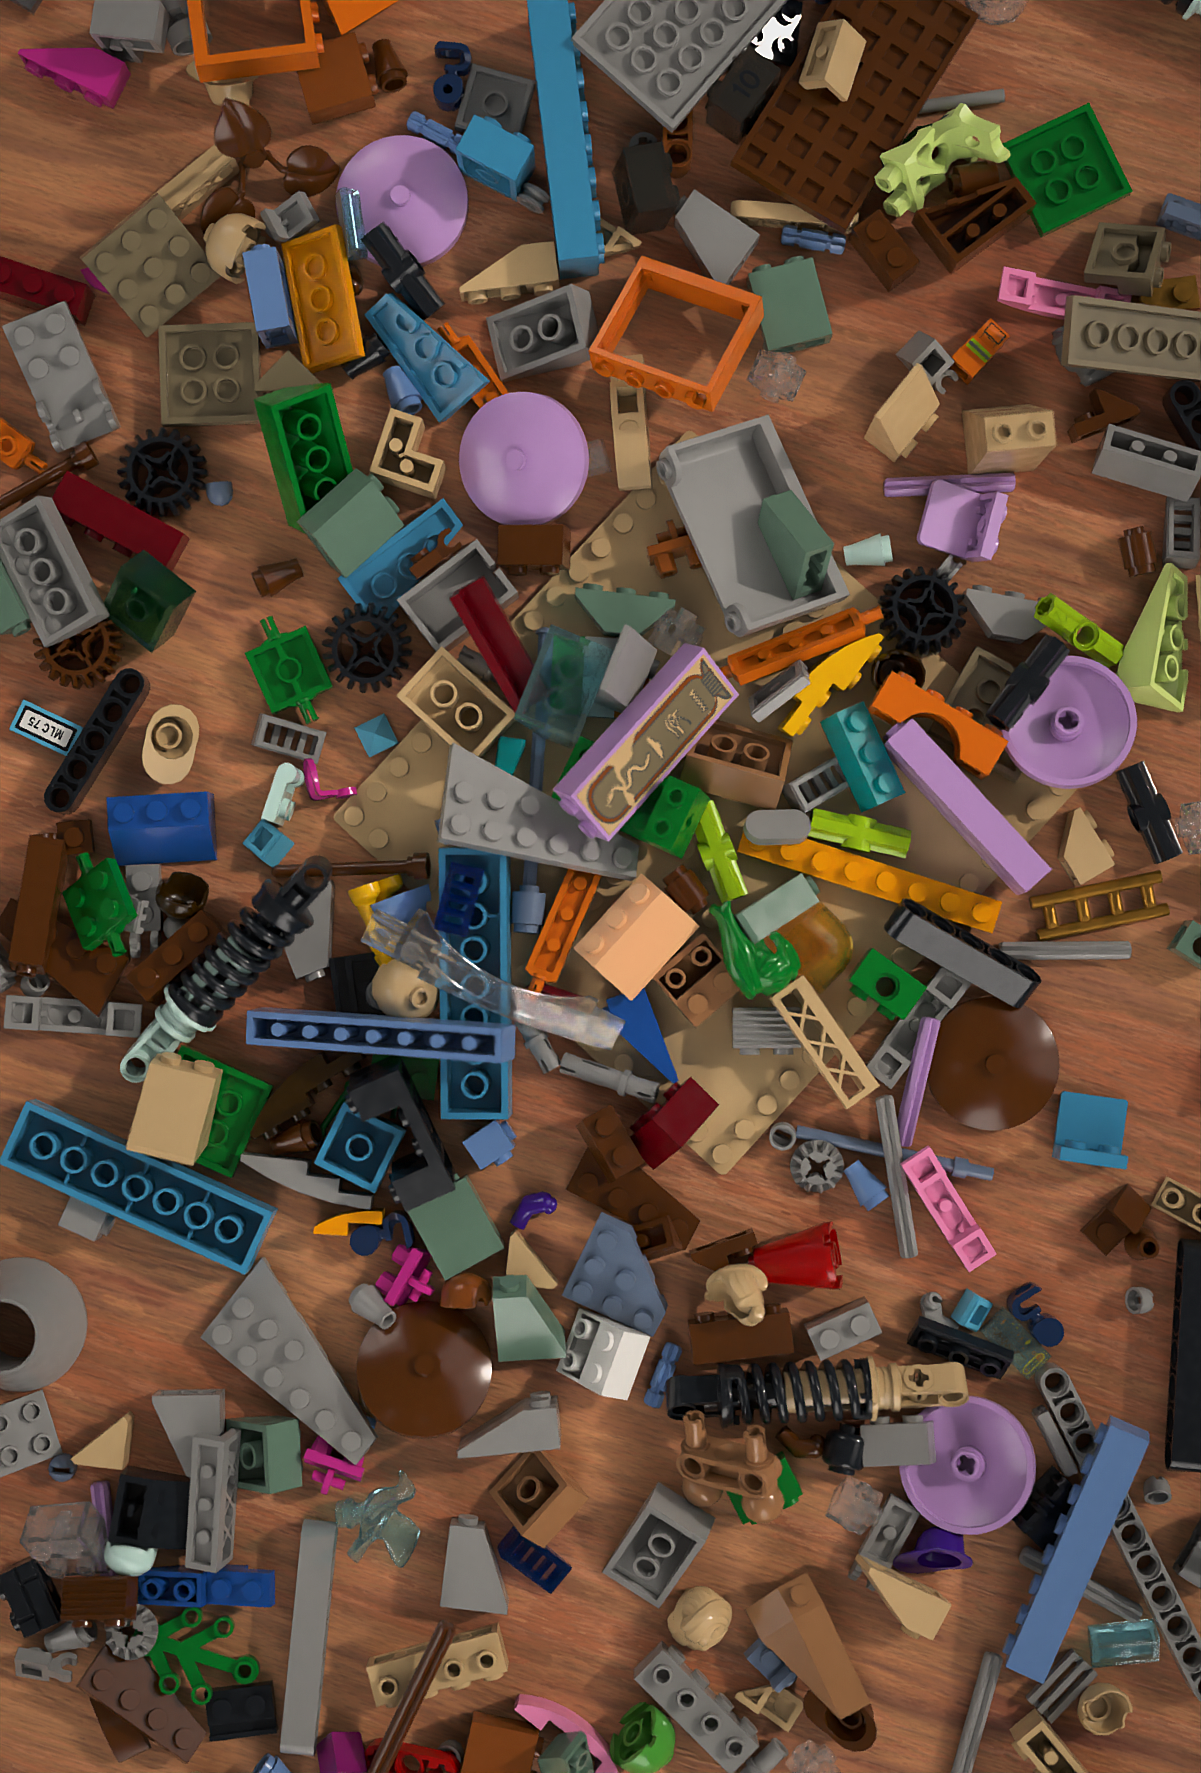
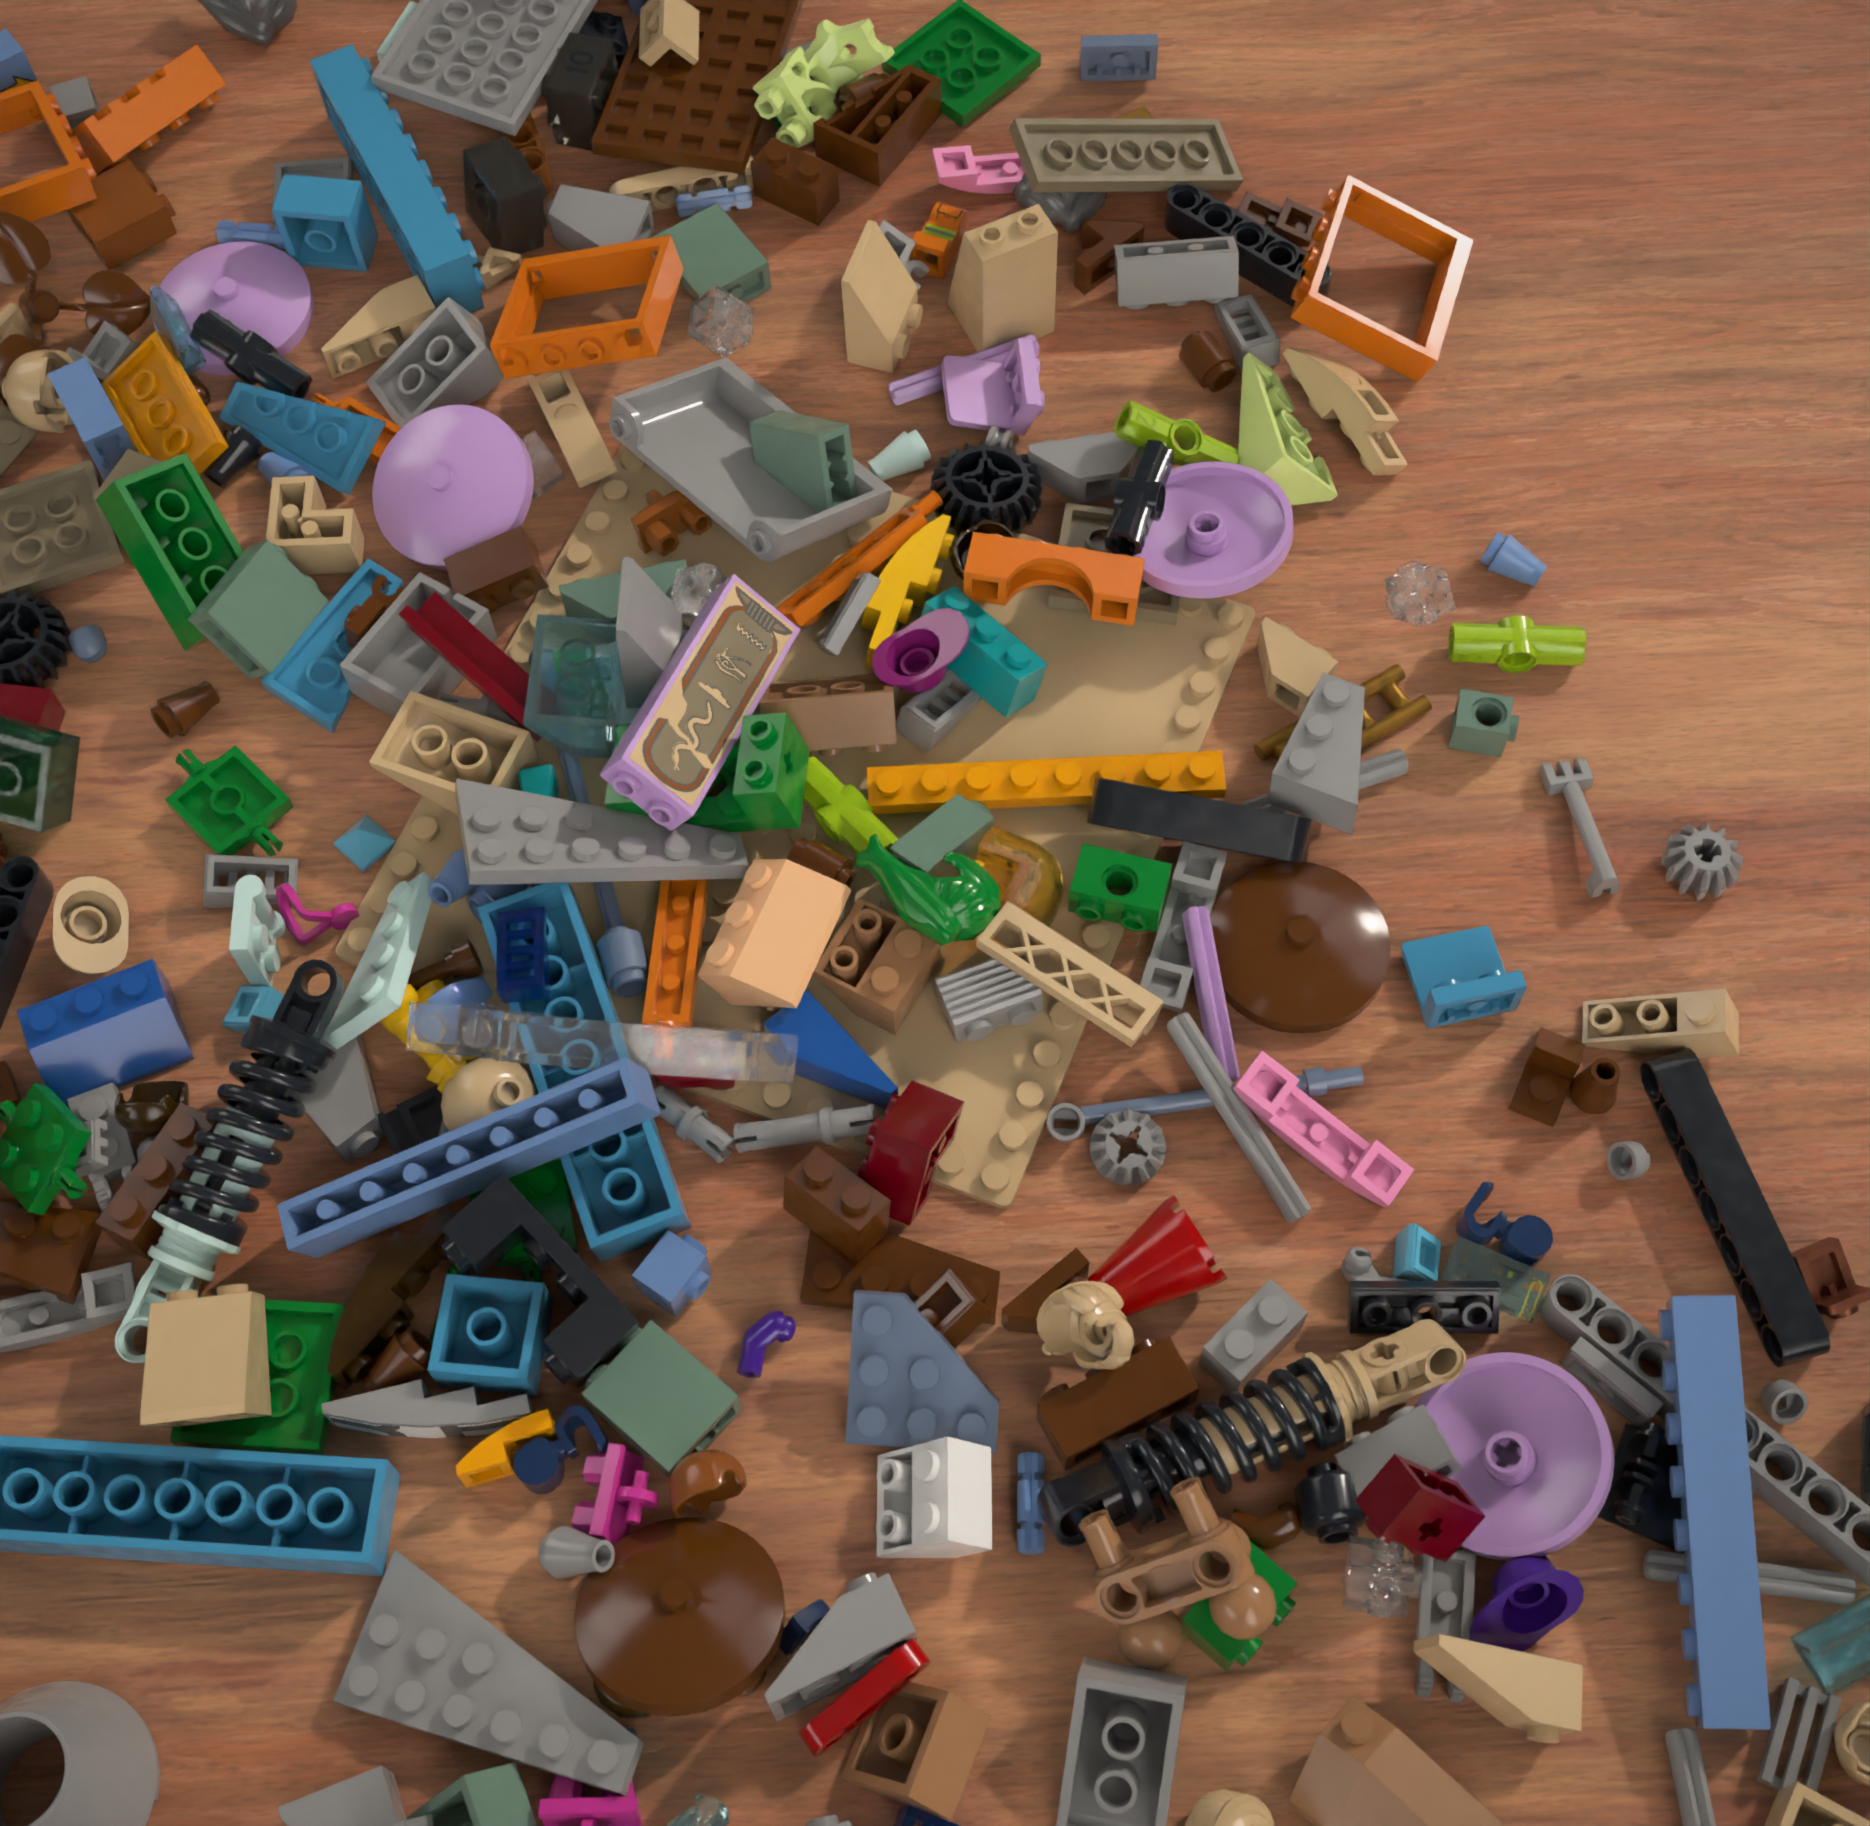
camera: 20 degrees left, 25 degrees down
light grey brick [58,1196,116,1242] -> none
black gear [322,602,413,693] -> none
reddish brown cone [372,39,408,93] -> none
dark blue leg [433,41,472,112] -> none
sand green slope [493,1275,566,1362] -> none
tan slope [506,1229,558,1289] -> none
light grey bush [516,183,550,214] -> none
light grey tile [743,809,811,845] -> none
lime piece [808,808,912,859] -> none
medium blue cone [843,1160,890,1211] -> none
lavender brick [883,718,1052,896] -> none
dark tan plate [1084,222,1171,297] -> none
black piece [1115,761,1183,864] -> none
none -> light aqua wing [323,872,434,1049]
none -> medium blue cone [428,849,479,907]
none -> dark blue tile [779,1599,830,1656]
none -> red beam [799,1639,931,1757]
none -> magenta piece [872,608,970,693]
none -> light grey wedge [1268,673,1365,835]
none -> dark red brick [1355,1453,1486,1563]

